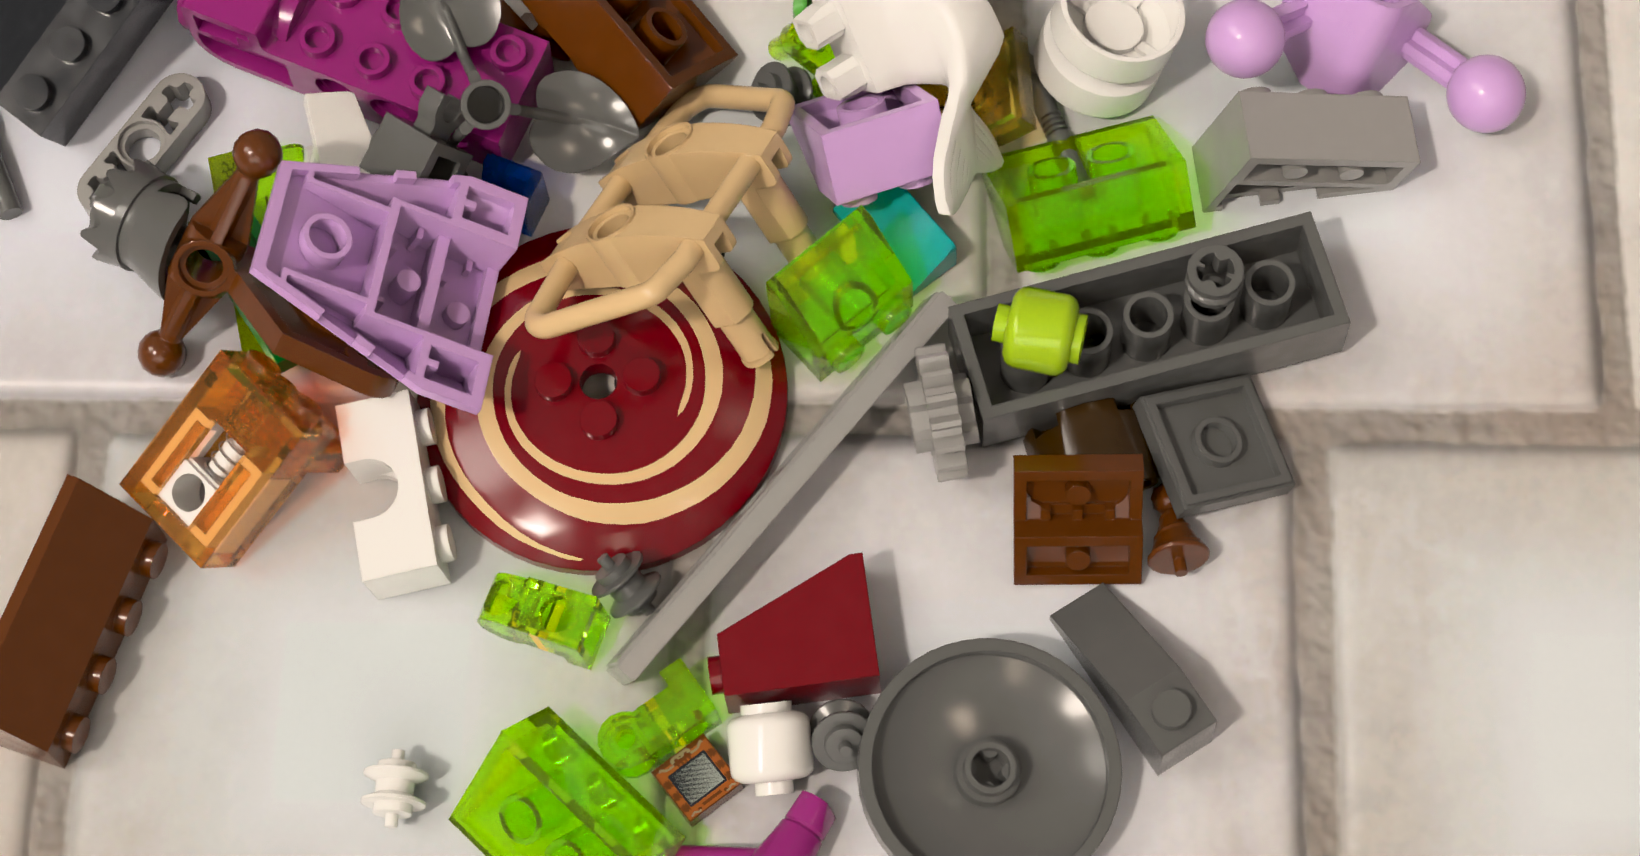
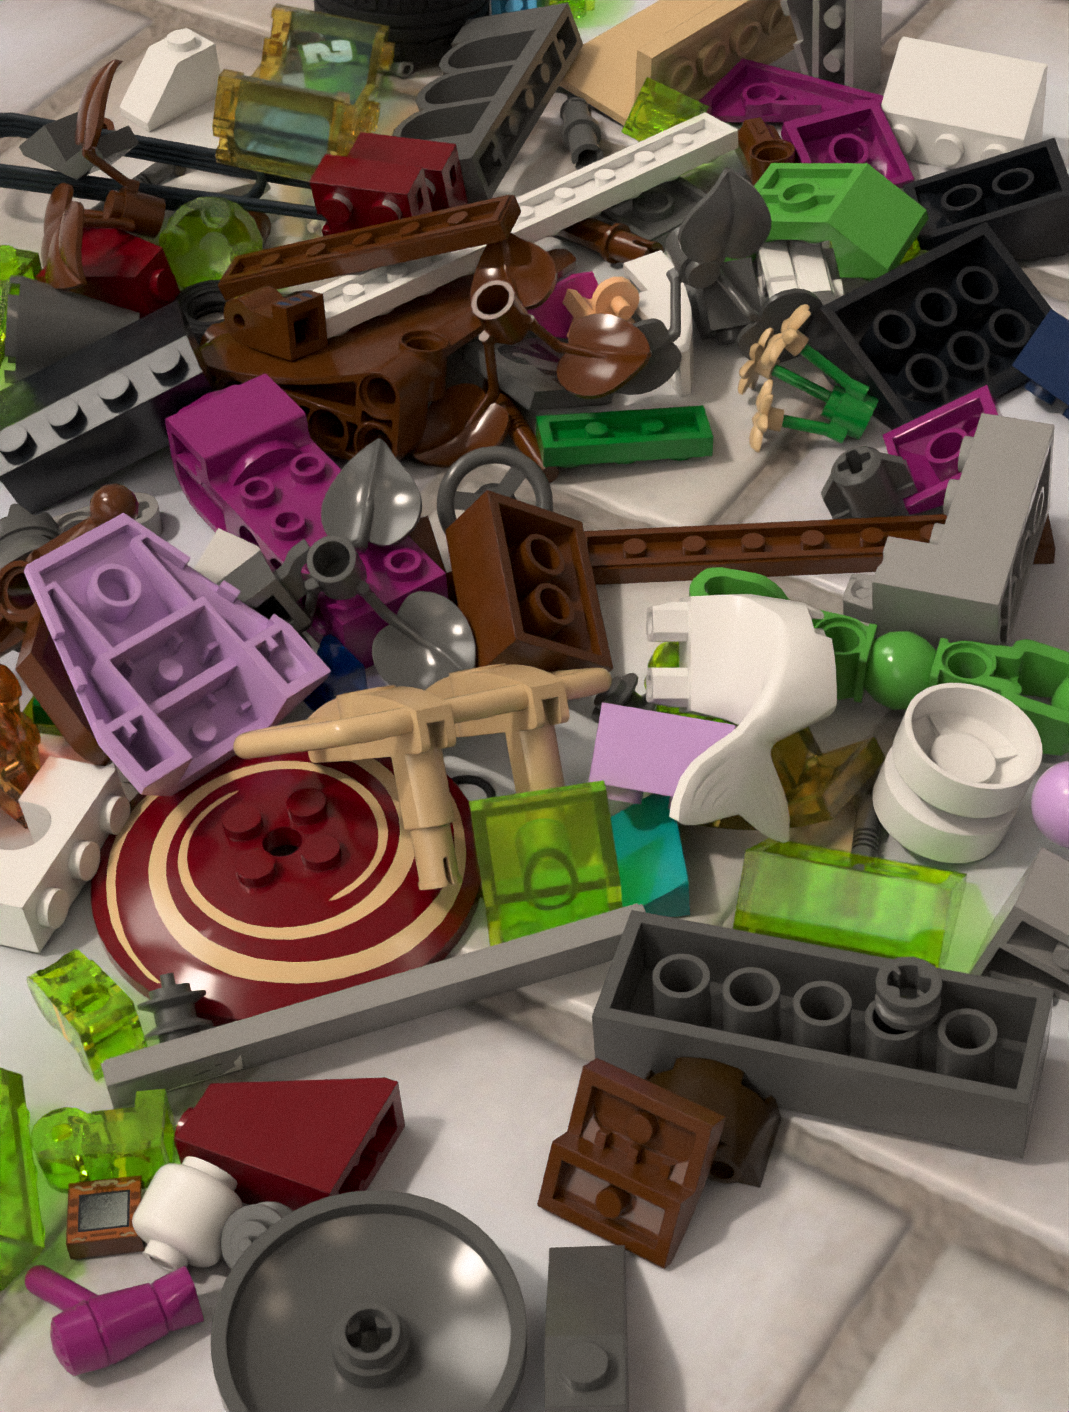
camera: 30 degrees right, 25 degrees down
light grey gear [903,343,980,482] -> none
lime head [991,286,1089,376] -> none
dark grey tile [1132,374,1296,519] -> none
reddish brown piece [1147,483,1210,577] -> none

